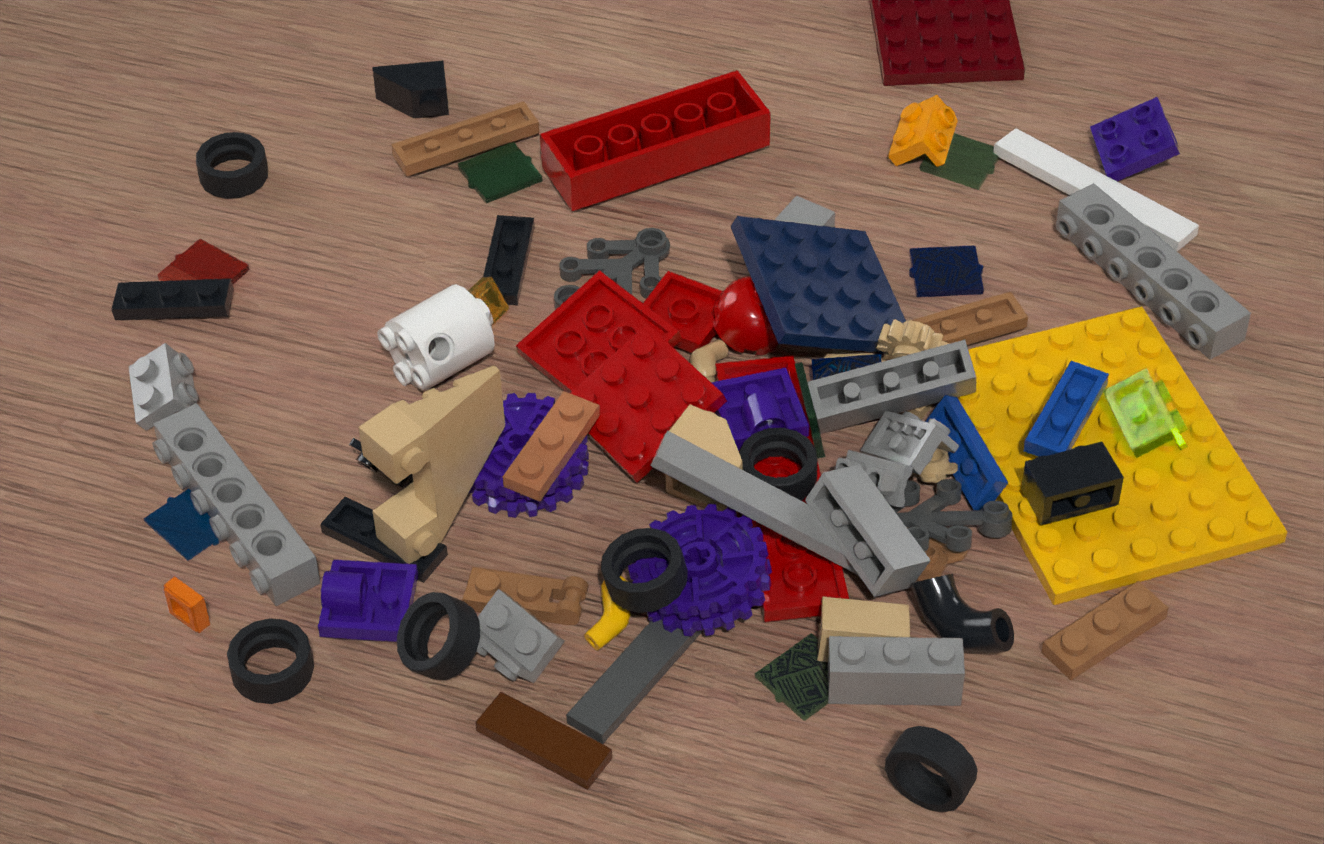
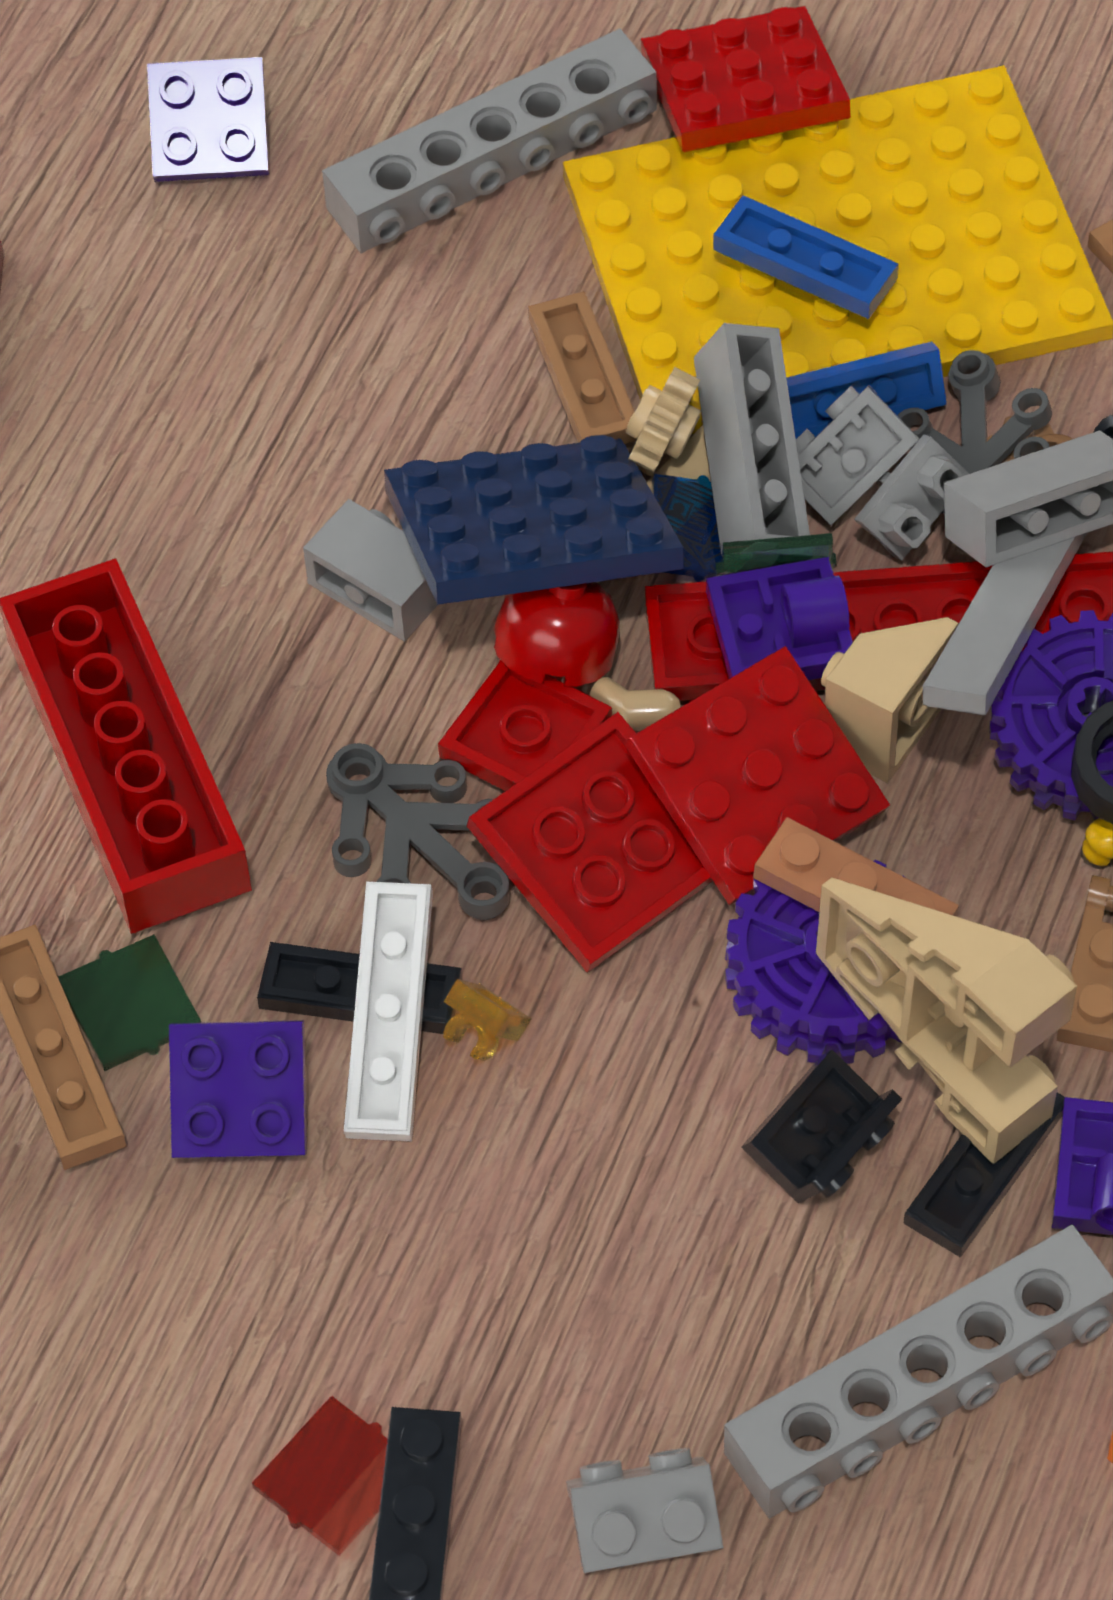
camera: 85 degrees left, 10 degrees up
clear blue piece [143,488,220,561] -> none
black tyre [196,132,268,199] -> none
white cylinder [377,284,495,391] -> none
black tyre [739,428,818,501] -> none
light orange bracket [888,95,958,167] -> none
clear blue piece [909,245,984,297] -> none
clear green piece [920,133,999,190] -> none
white tile [993,128,1199,251] -> none
black brick [1021,441,1124,525] -> none
clear neon green bracket [1103,368,1188,458] -> none
none -> dark purple plate [169,1020,307,1158]
none -> white tile [344,882,433,1142]
none -> red plate [641,6,851,152]

